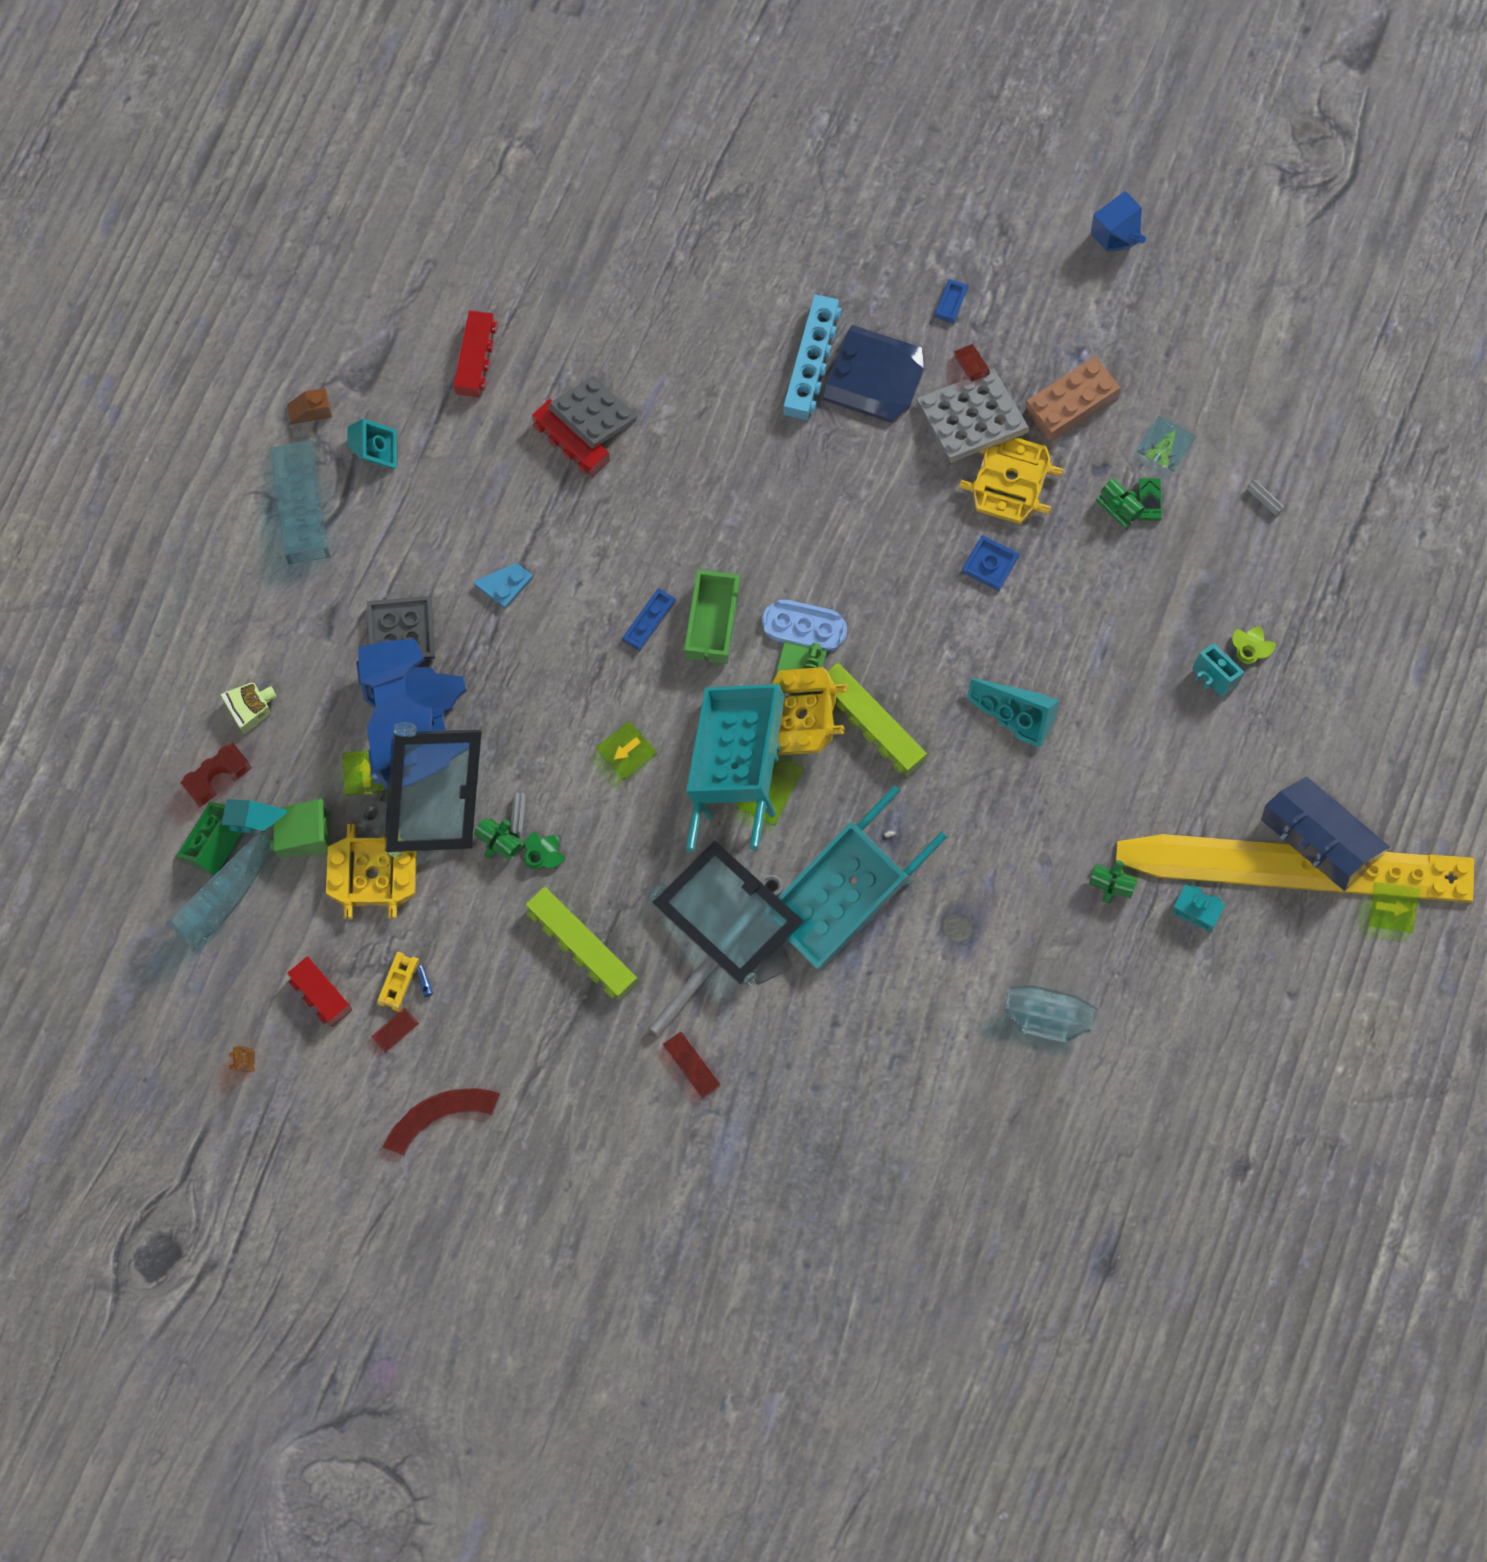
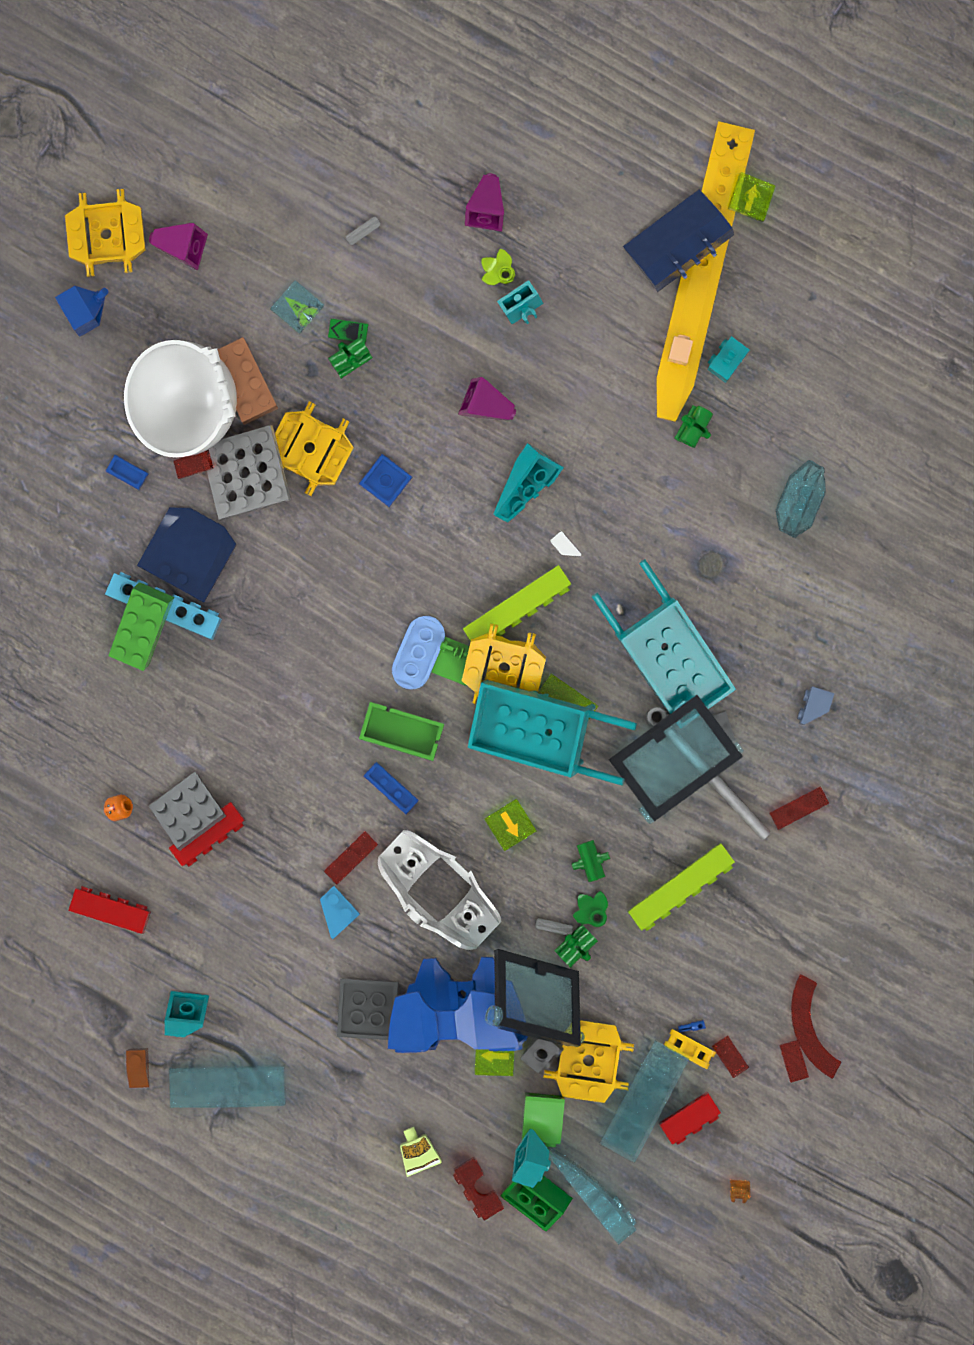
camera: 85 degrees left, 15 degrees up
none -> yellow piece [65,189,146,277]
none -> orange head [104,794,133,821]
none -> bright green brick [108,582,174,671]
none -> white windscreen [124,340,237,457]
none -> magenta slope [149,223,208,270]
none -> clear red tile [324,831,378,885]
none -> white piece [378,830,501,950]
none -> magenta slope [458,377,516,421]
none -> magenta slope [465,173,504,232]
none -> white sticker [550,531,581,556]
none -> green pin [572,840,610,882]
none -> clear light blue slope [599,1040,689,1163]
none -> light nougat brick [668,335,693,366]
none -> clear red tile [779,1040,809,1083]
none -> sand blue slope [797,687,834,725]

